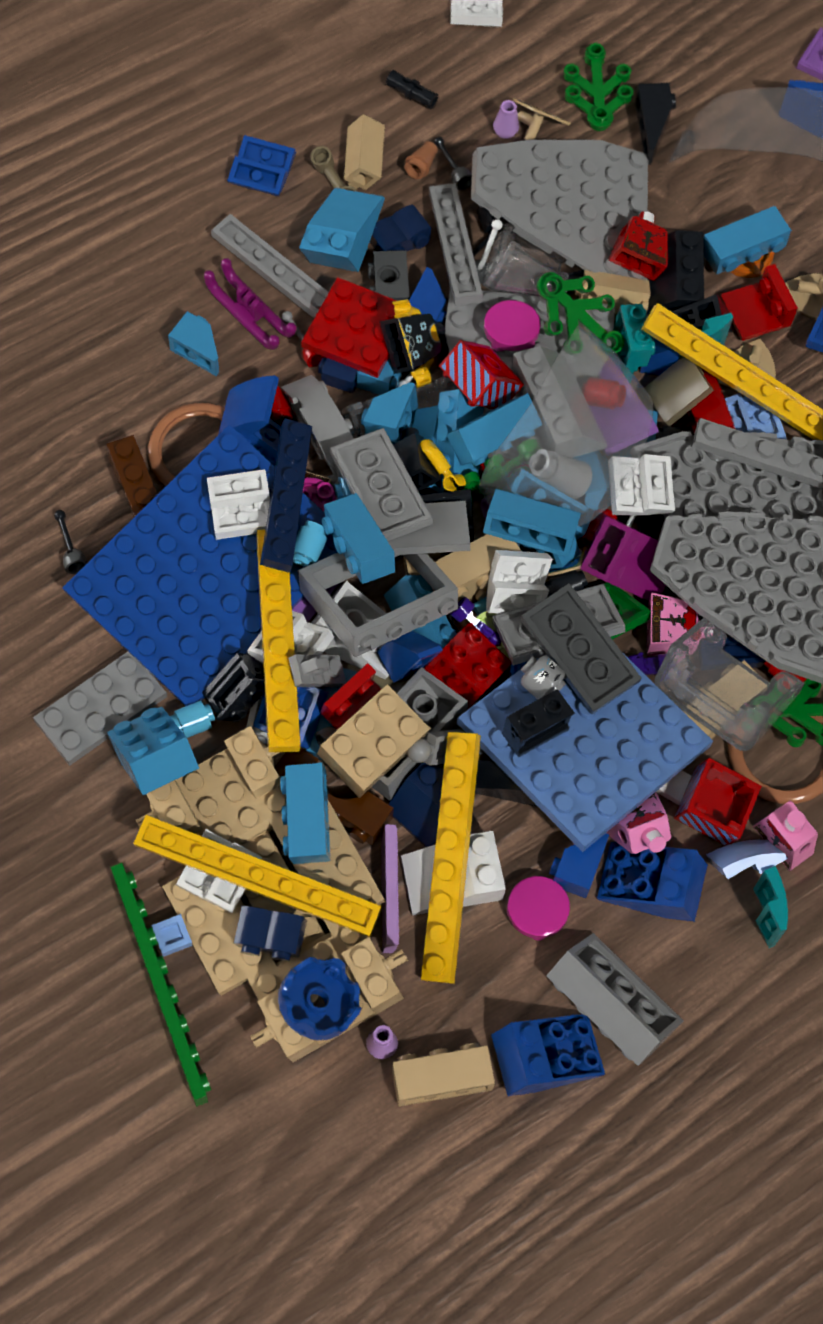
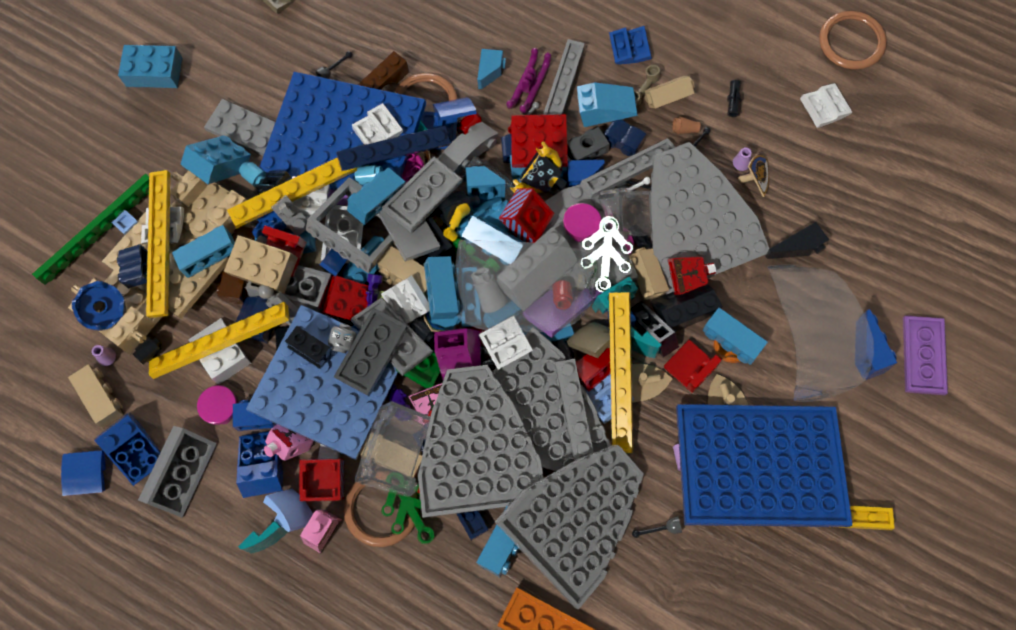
camera: 75 degrees right, 5 degrees up
lavender tile [381,824,399,953] -> none
green plant [563,43,633,131] -> none
none -> blue slope [61,450,106,496]
none -> black brick [133,336,162,365]

